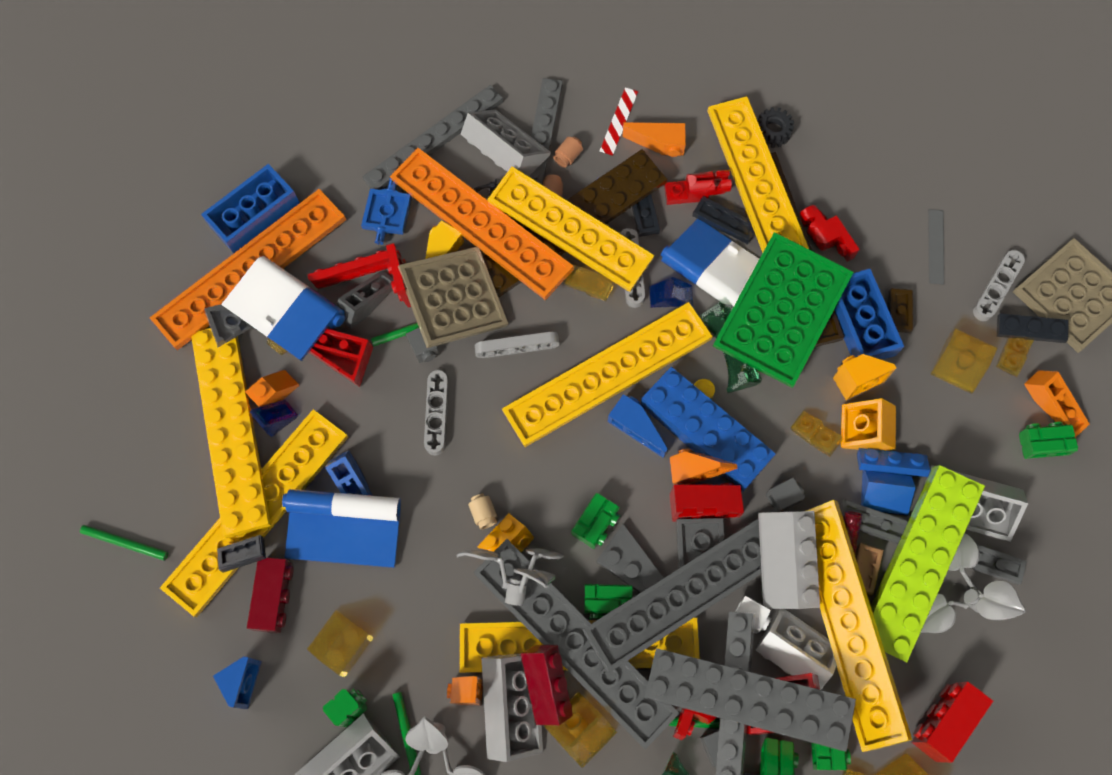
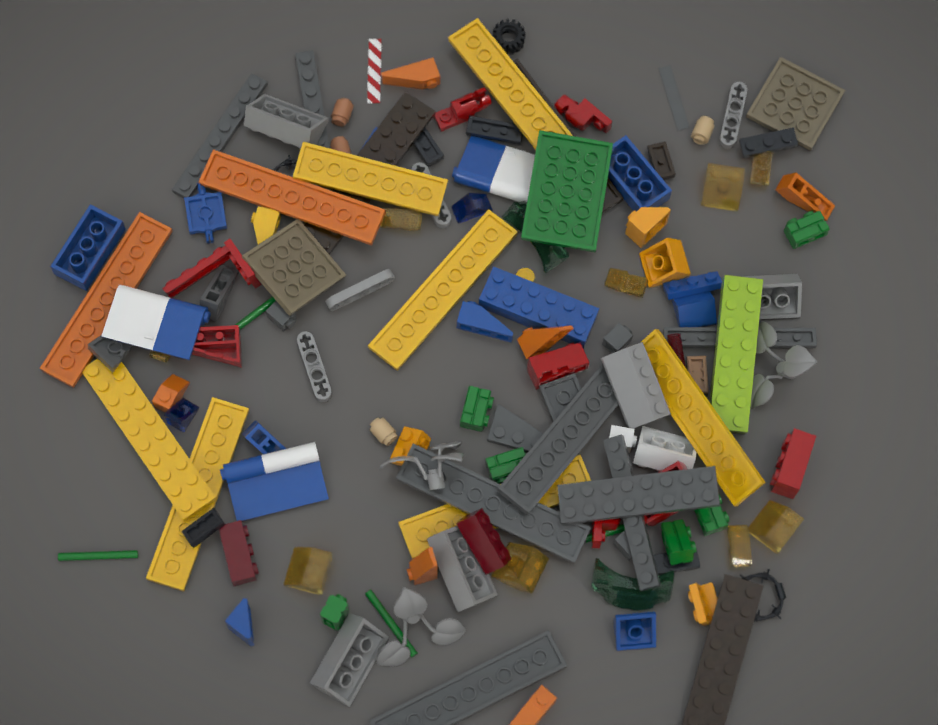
camera: 25 degrees left, 0 degrees up
none -> tan brick [691,116,714,145]

